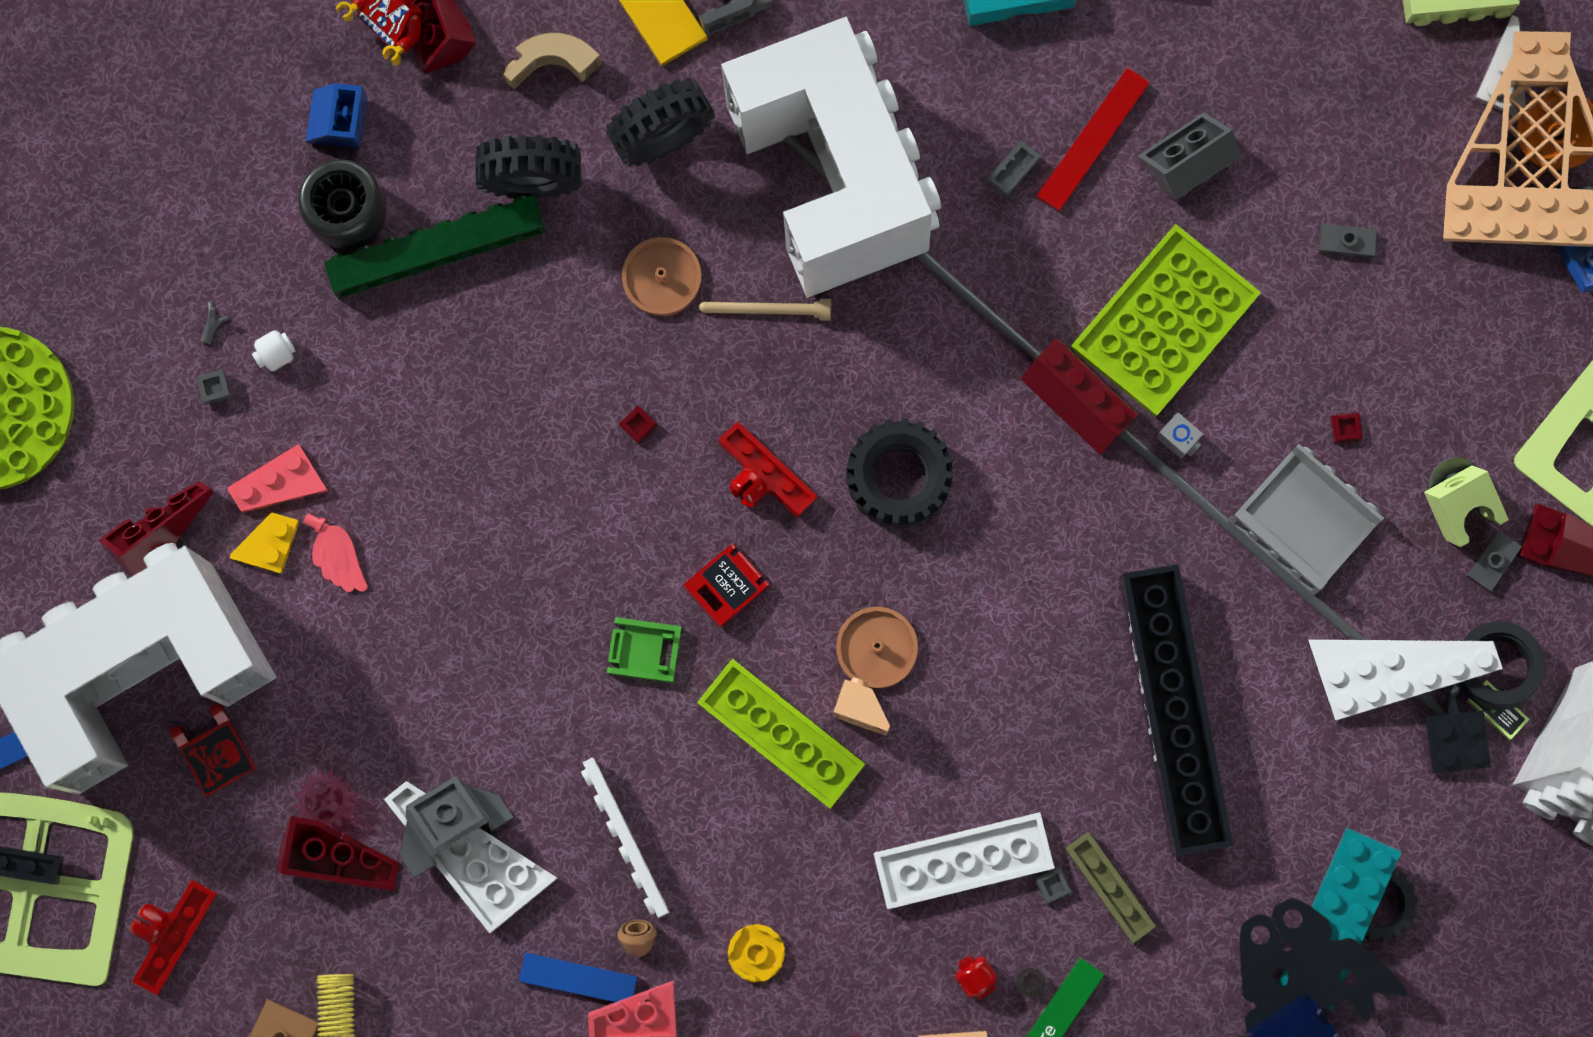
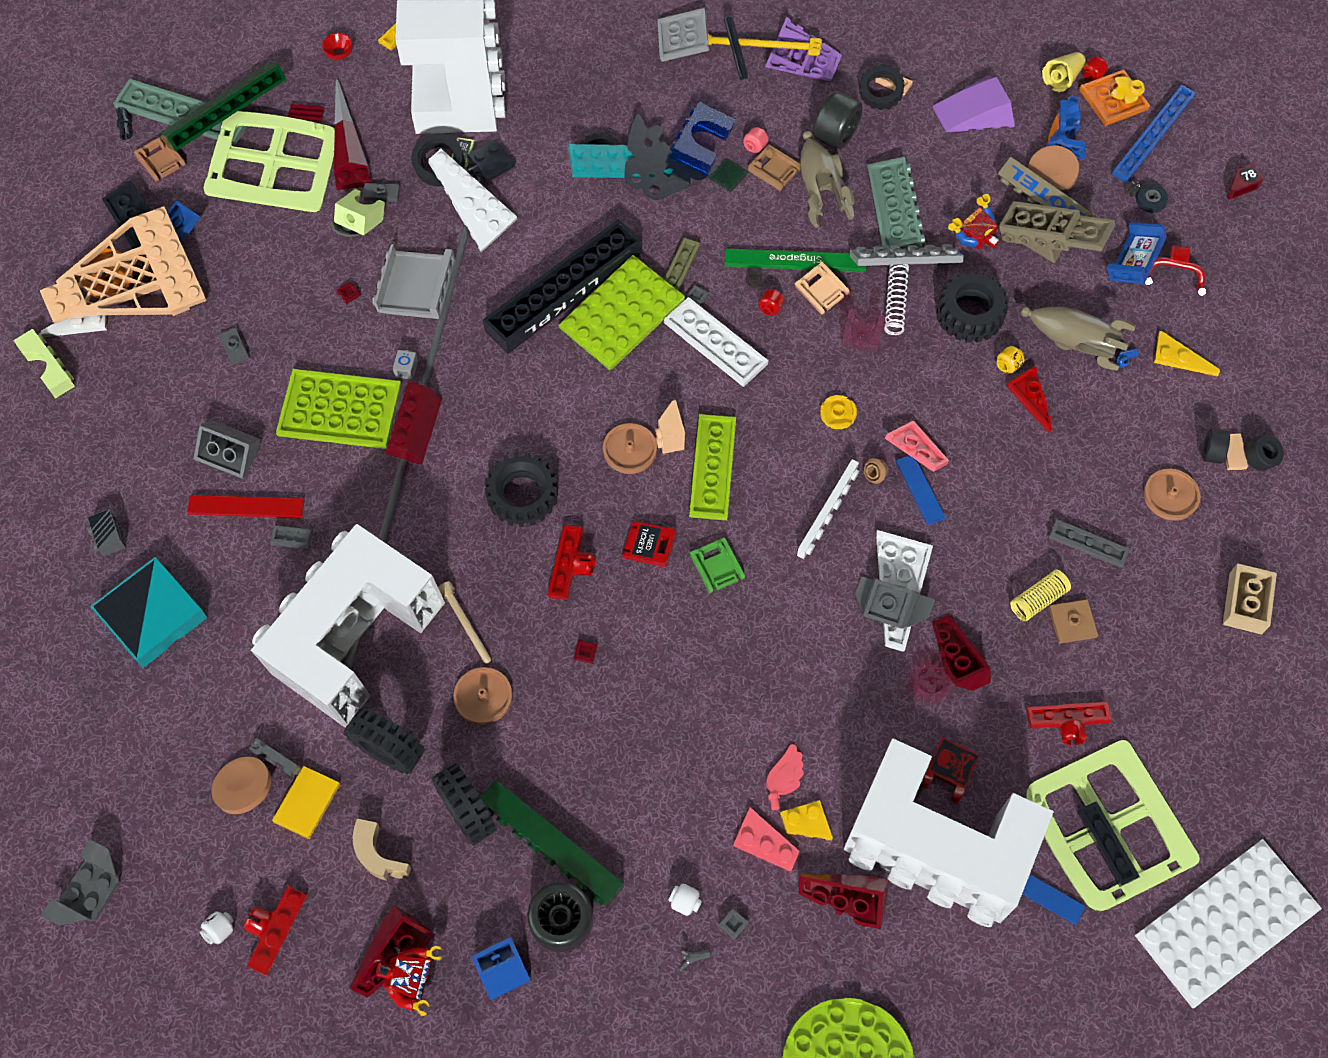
camera: 125 degrees left, 15 degrees down
none -> lime plate [558,255,685,371]

